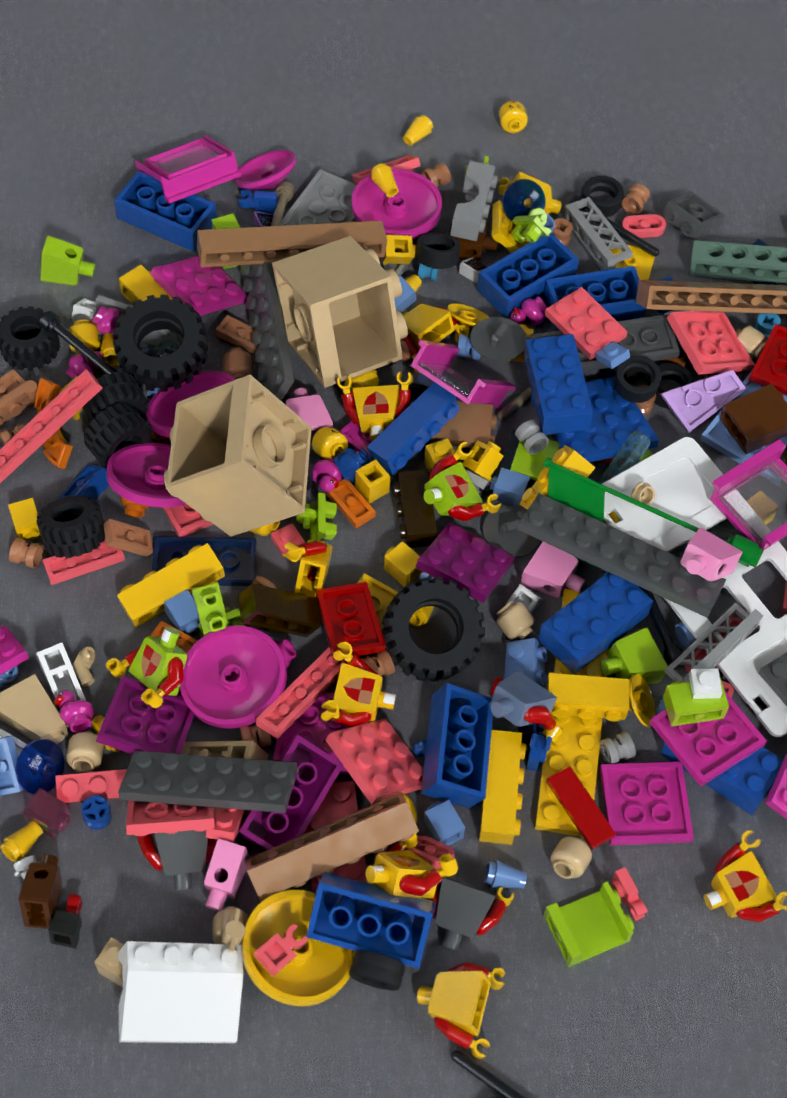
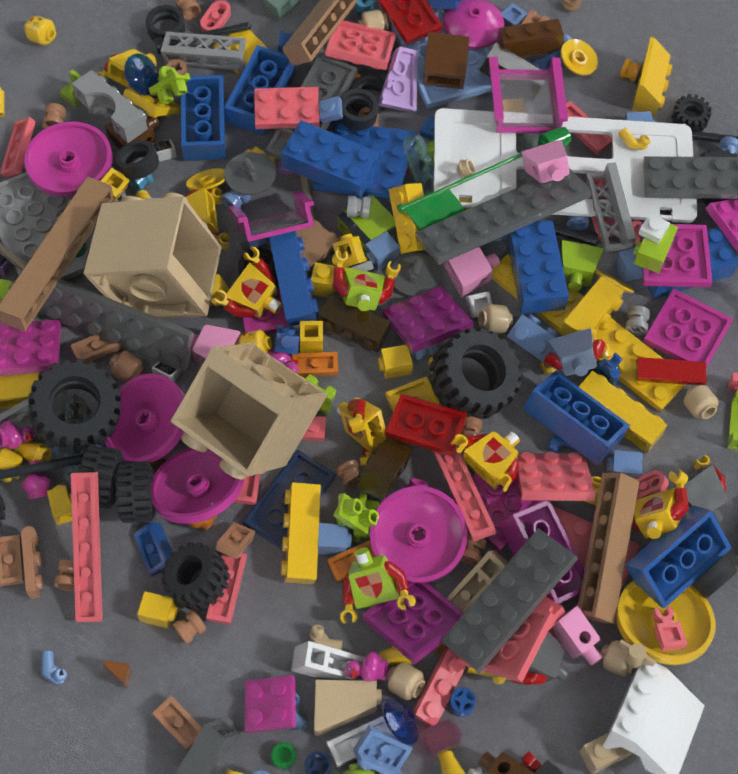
camera: 55 degrees left, 5 degrees up
orange tile [34,377,73,469] -> none
yellow cone [371,163,399,197] -> none
medium blue cone [483,860,527,889] -> none
dark pink animal [510,296,548,326] -> none

